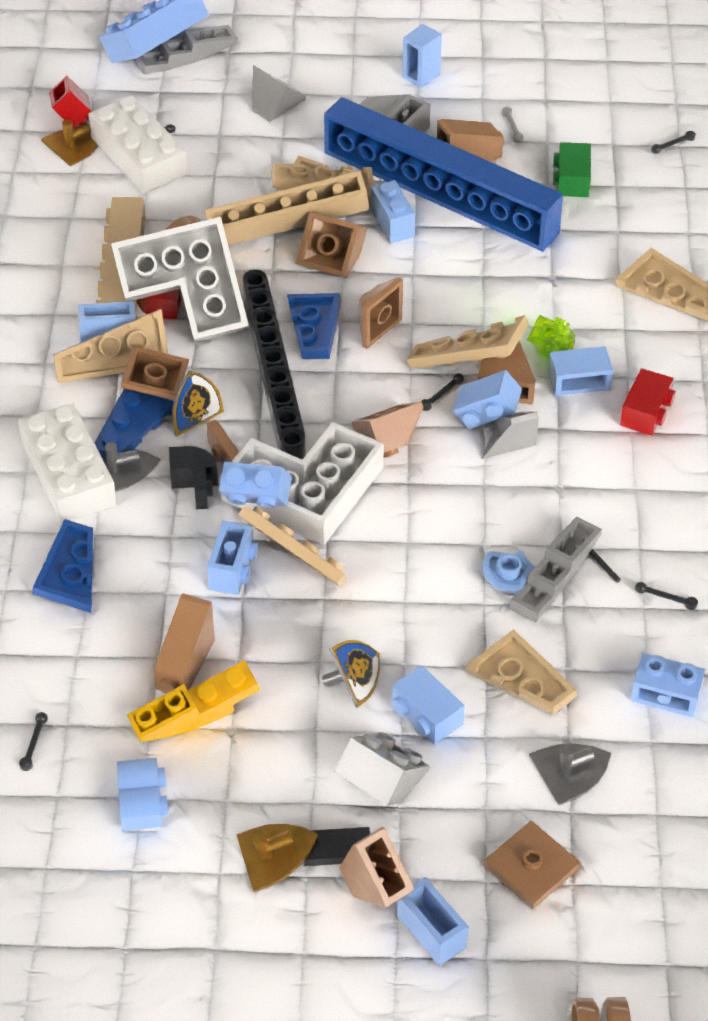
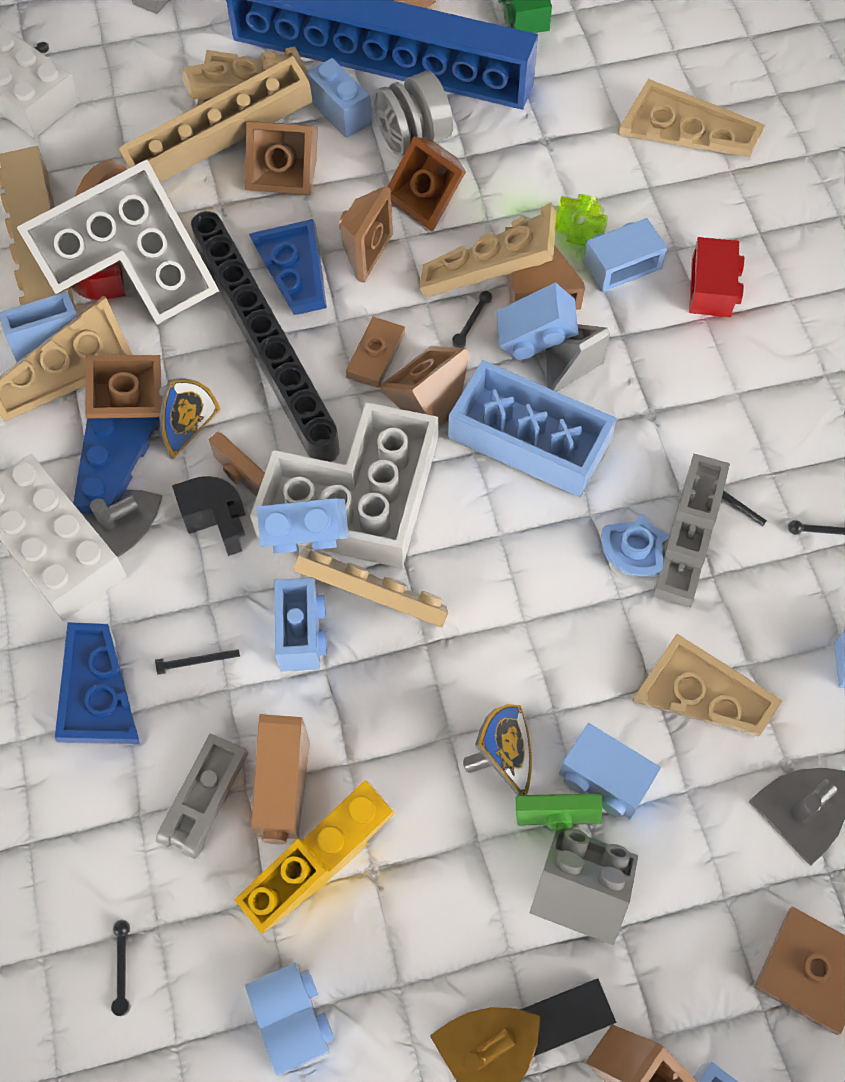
camera: 15 degrees left, 15 degrees up
none -> black piece [155,649,240,675]
none -> light grey plate [156,733,249,859]
none -> medium nougat plate [346,317,405,388]
none -> light grey wheel [373,70,453,157]
none -> dark orange slope [387,136,466,231]
none -> light blue brick [448,360,617,498]
none -> bright green plate [515,793,602,830]

